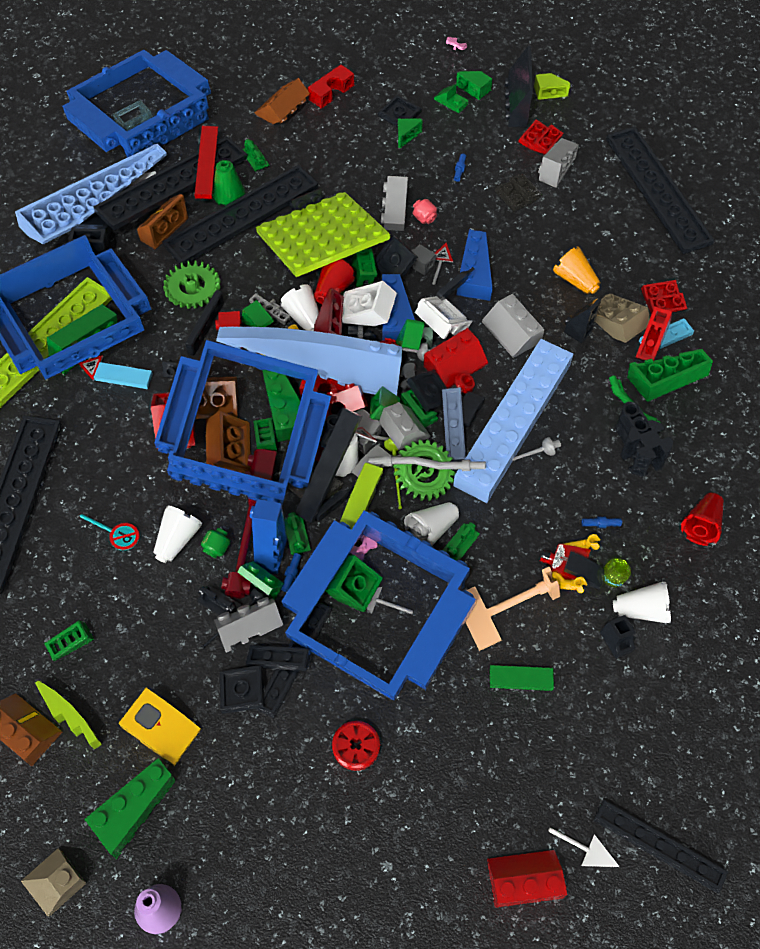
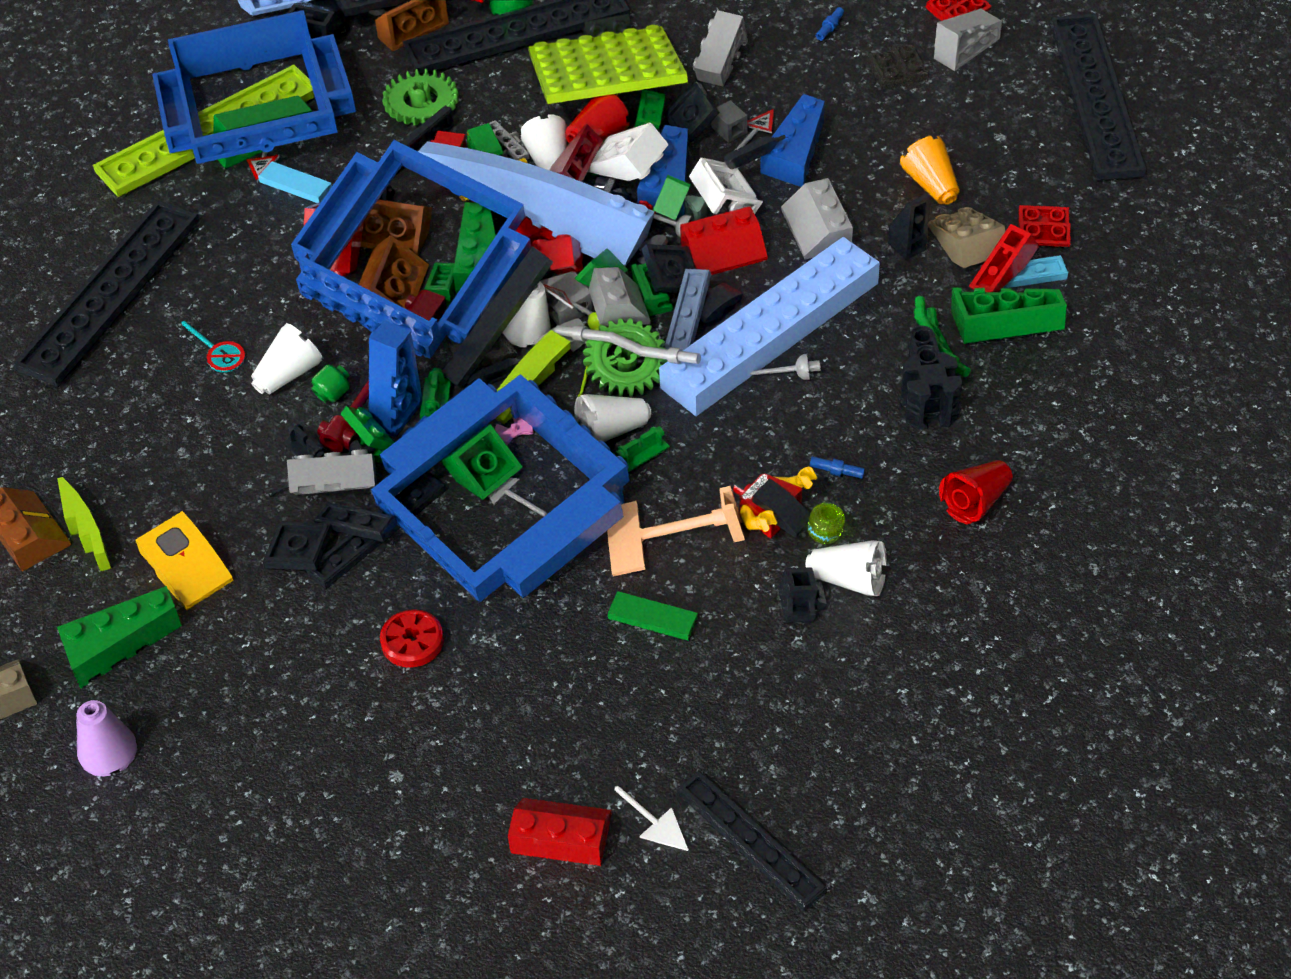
camera: 20 degrees right, 10 degrees down
green slope [44,620,94,661] -> none
coral head [413,199,437,224] -> none
red hat [455,373,475,393] -> none

